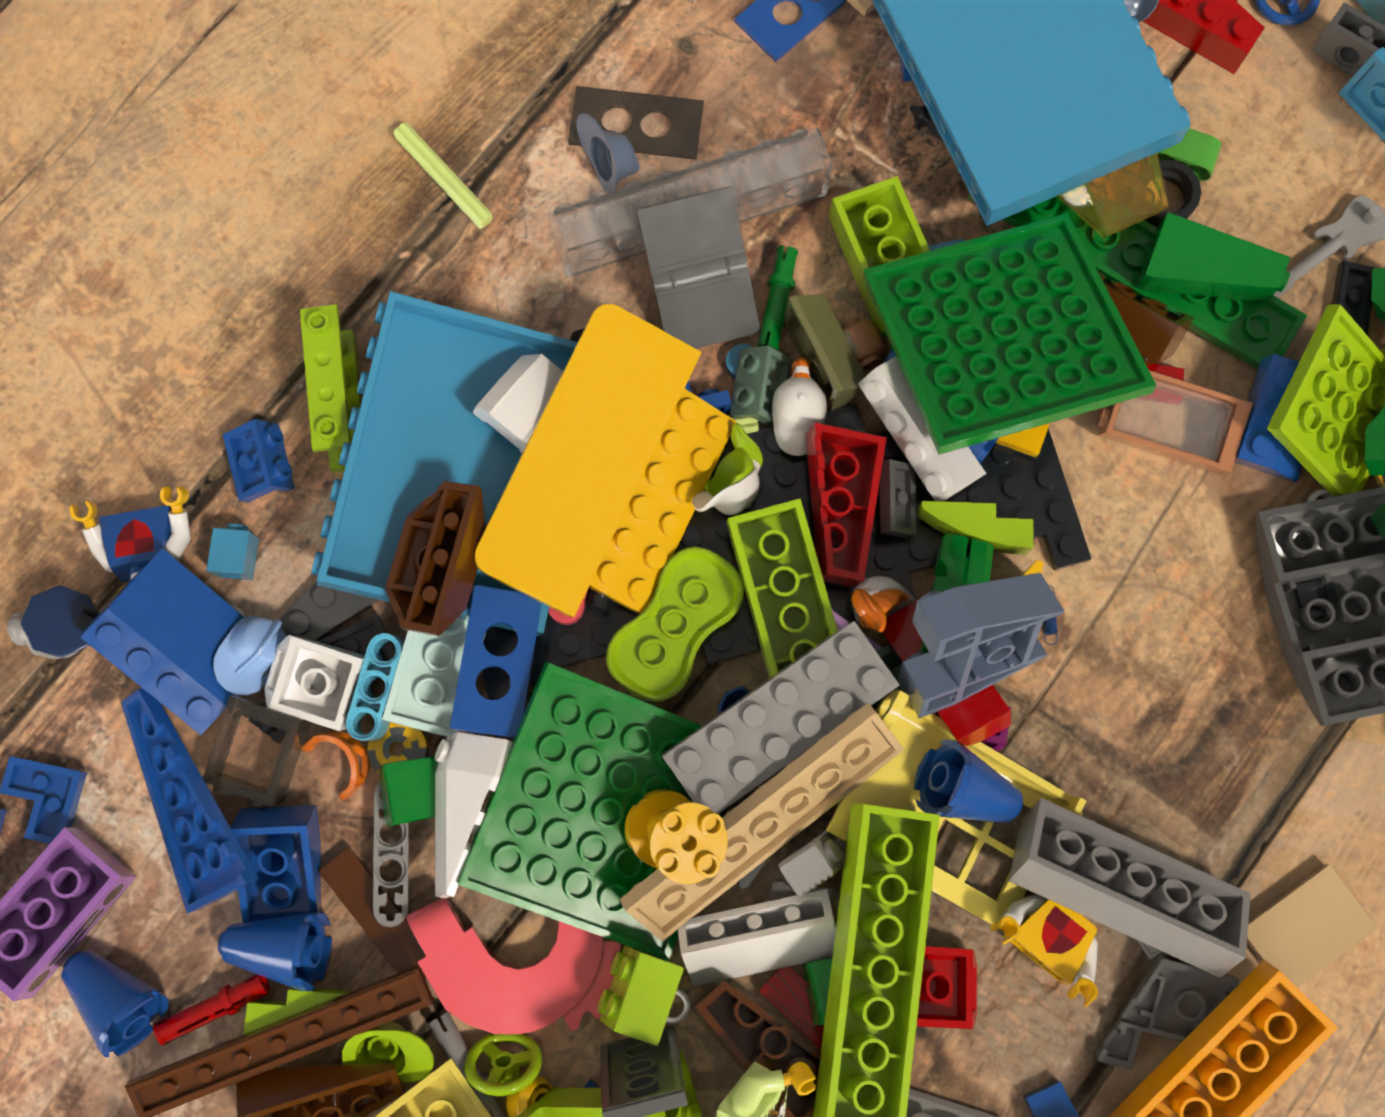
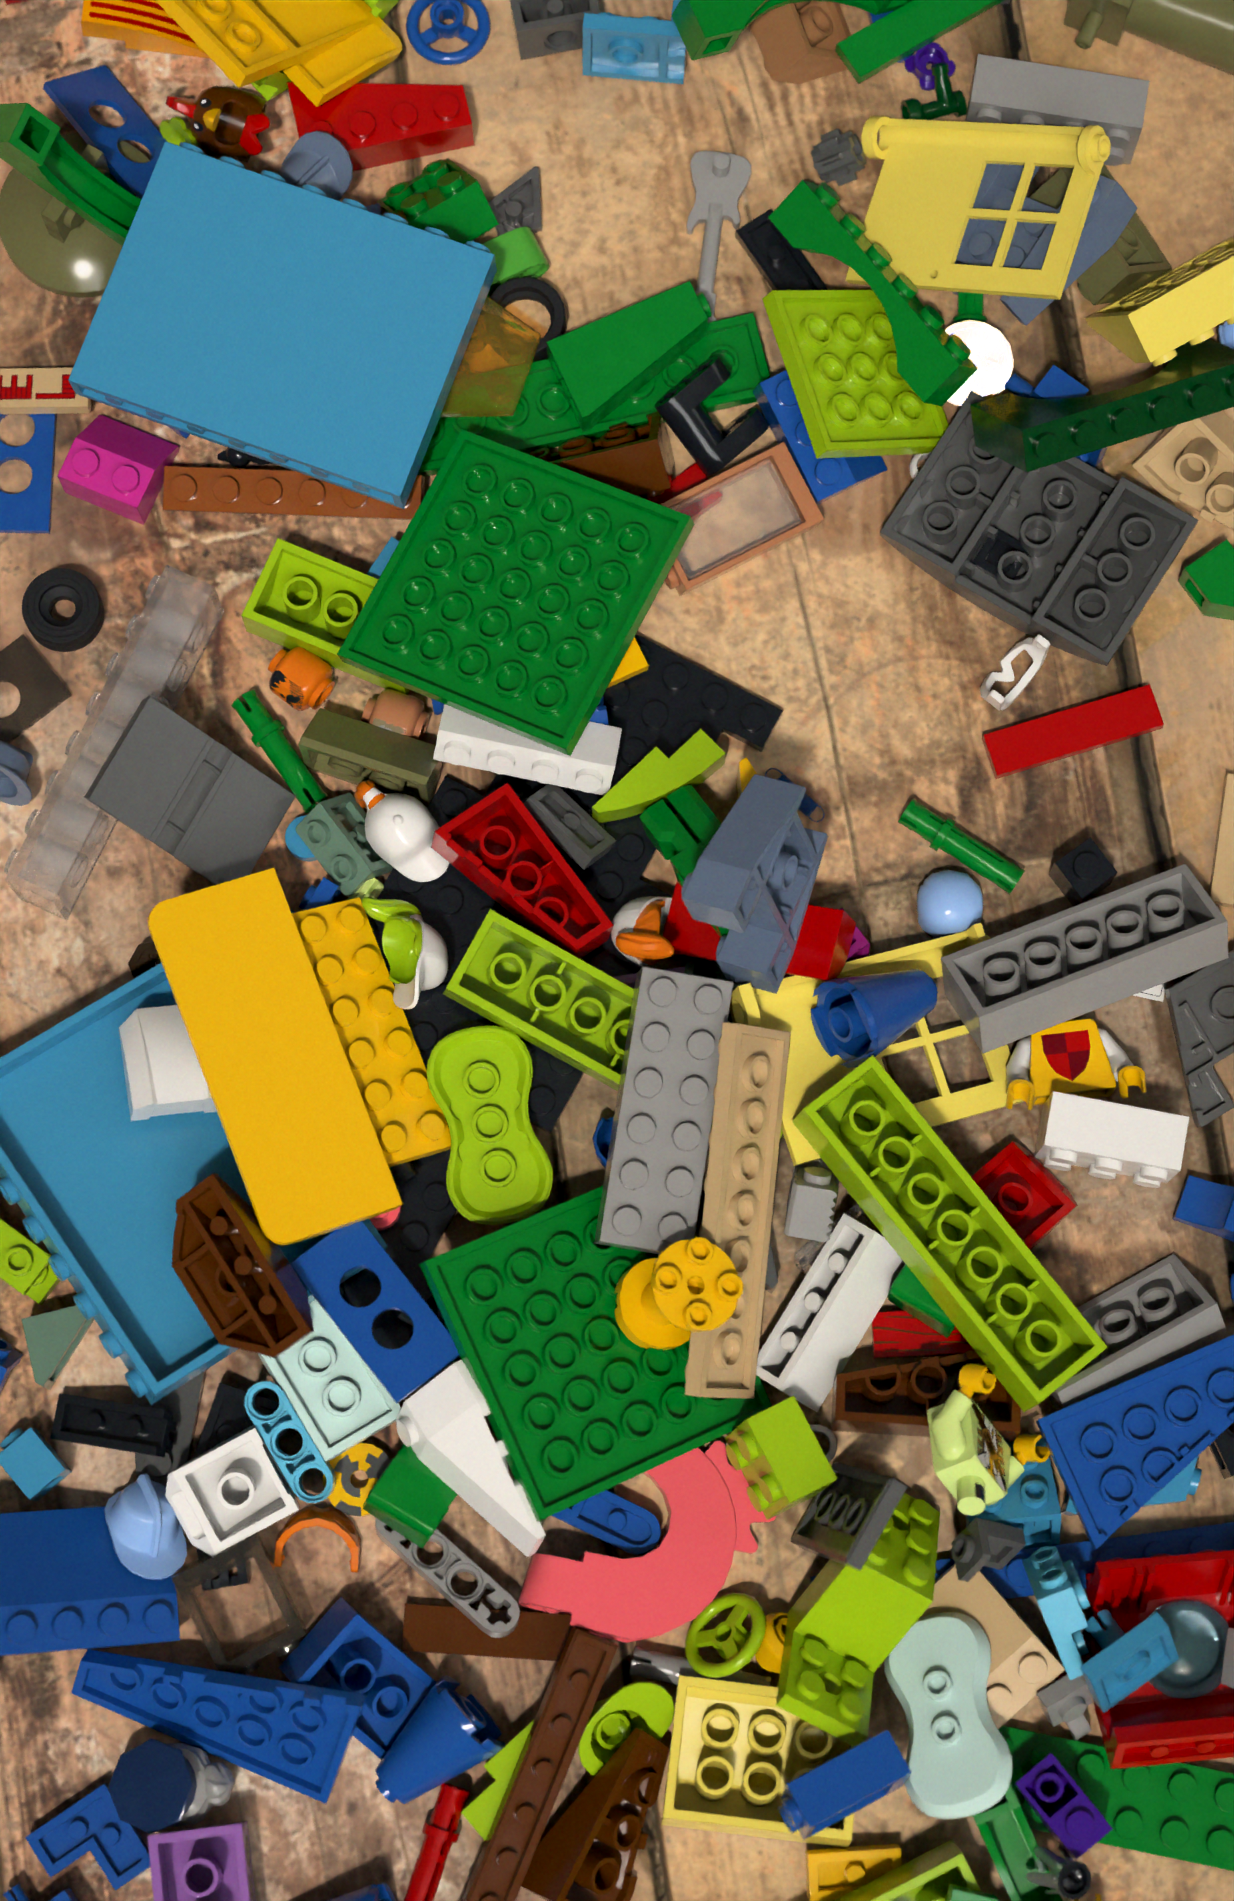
camera: 45 degrees left, 0 degrees up
none -> black tyre [22,568,104,652]
none -> sand green slope [22,1305,95,1390]
none -> black hinge [50,1393,178,1458]
none -> dark pink slope [57,414,179,525]
none -> dark blue piece [108,1738,235,1834]
none -> dark orange plate [163,466,425,520]
none -> orange head [268,646,335,711]
none -> green slope [376,158,498,244]
none -> flat silver piece [488,167,542,236]
none -> blue plate [551,1490,661,1555]
none -> black connector [654,355,770,476]
none -> green pin [898,798,1025,895]
none -> light blue hair [917,869,983,939]
none -> white helmet [980,634,1051,711]
none -> red tile [982,684,1164,779]
none -> white brick [1034,1091,1189,1188]
none -> black brick [1049,837,1118,907]

